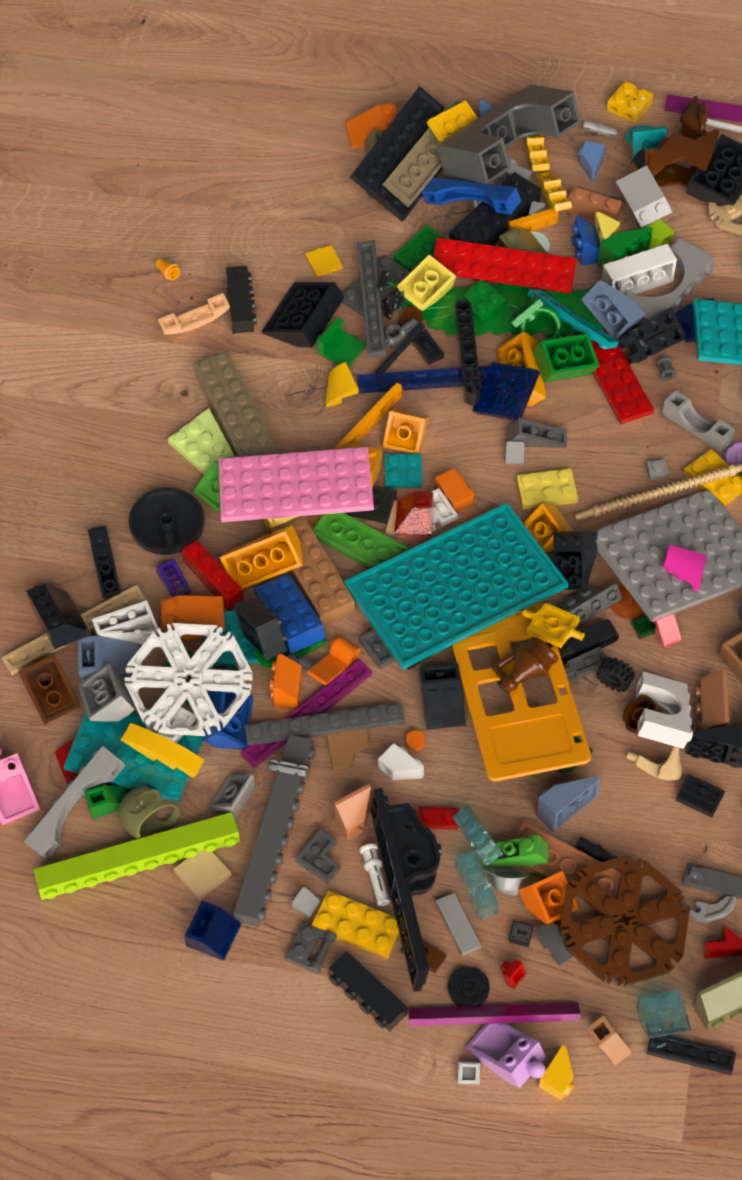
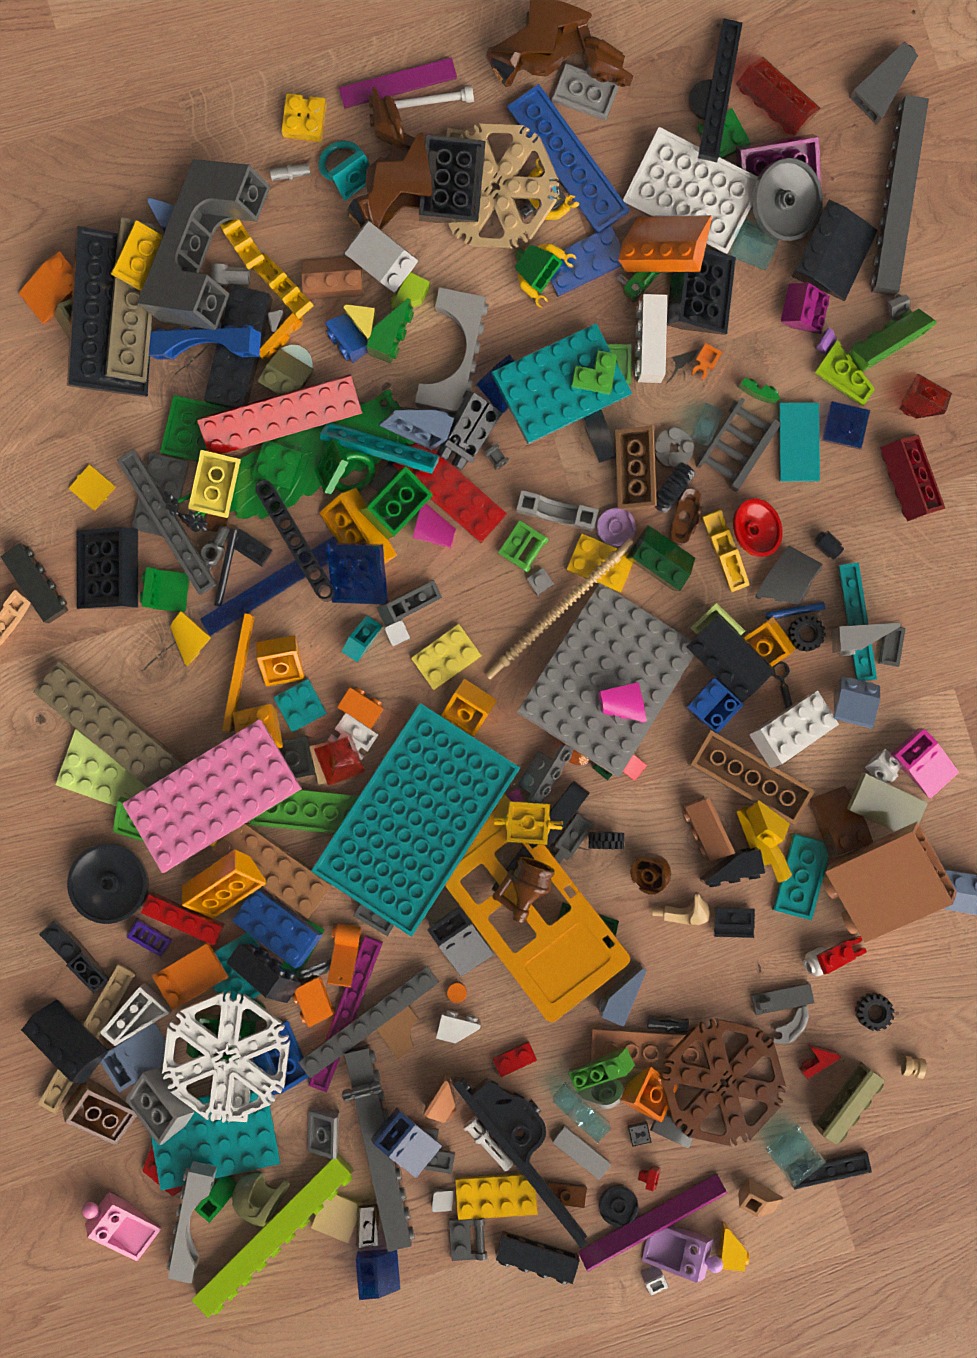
camera: 30 degrees left, 30 degrees up
yellow slope [120,723,204,778] -> none
clear light blue arch [453,805,503,866] -> none
black slope [553,531,598,590] -> none
medium blue slope [578,140,606,181] -> none
white brick [602,244,677,294] -> none
white arch [636,672,693,749] -> none
none -> teal slope [341,616,383,663]
none -> plate [356,1204,379,1248]
none -> slope [371,1107,442,1178]
none -> dark pink slope [413,503,456,548]
none -> bright green plate [498,520,549,573]

